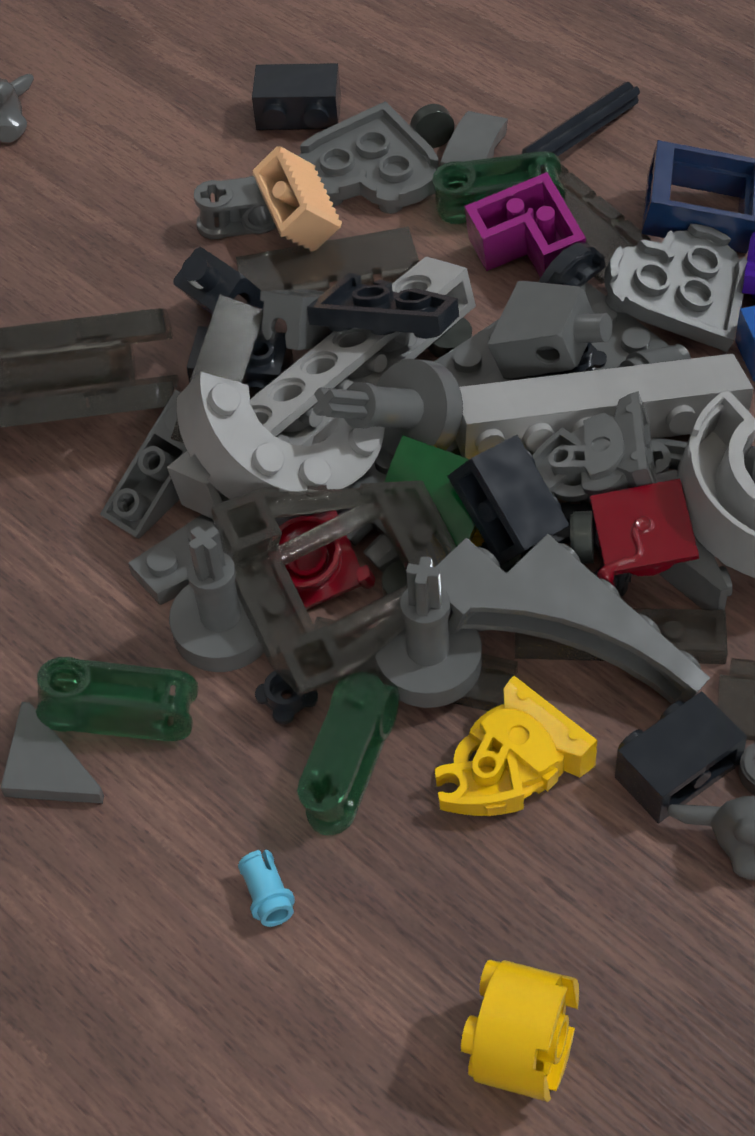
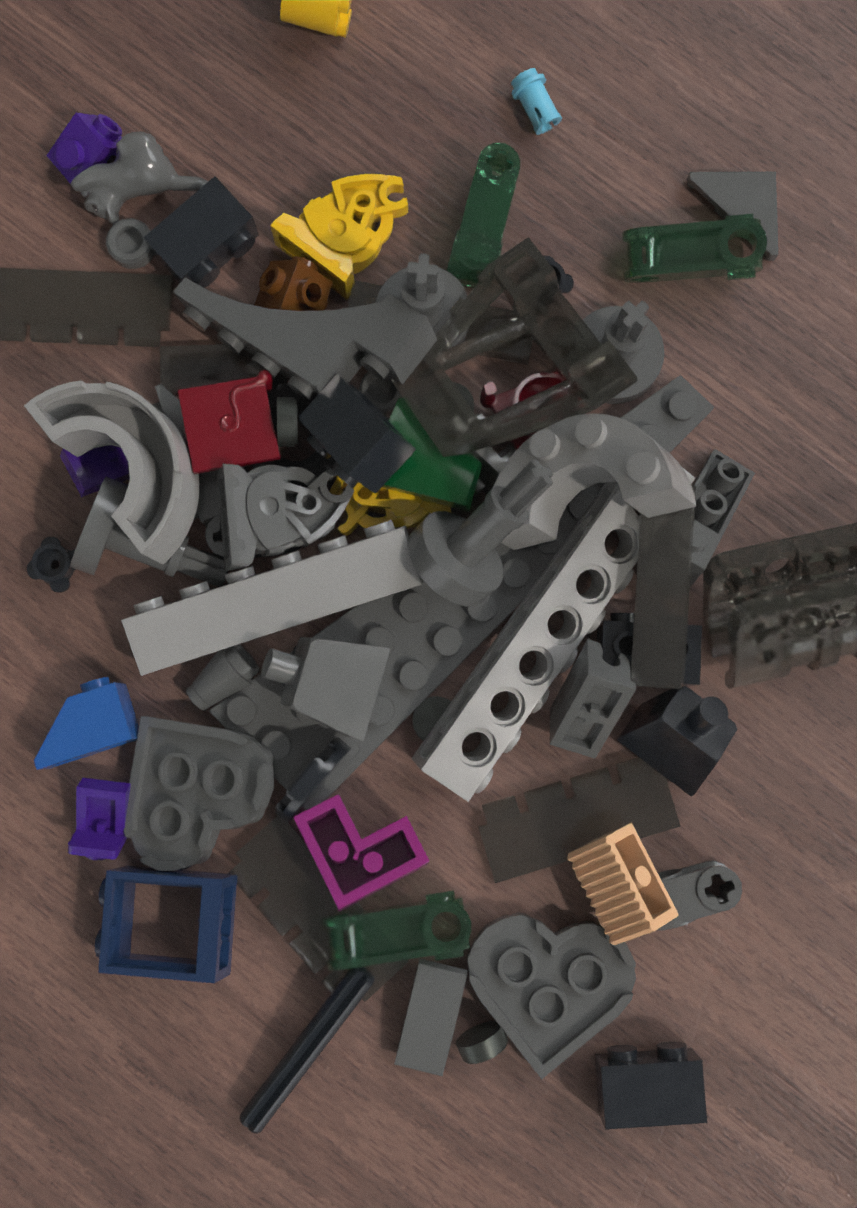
camera: 170 degrees right, 30 degrees up
black wing [307,272,459,339] -> none
none -> reddish brown brick [254,256,333,311]

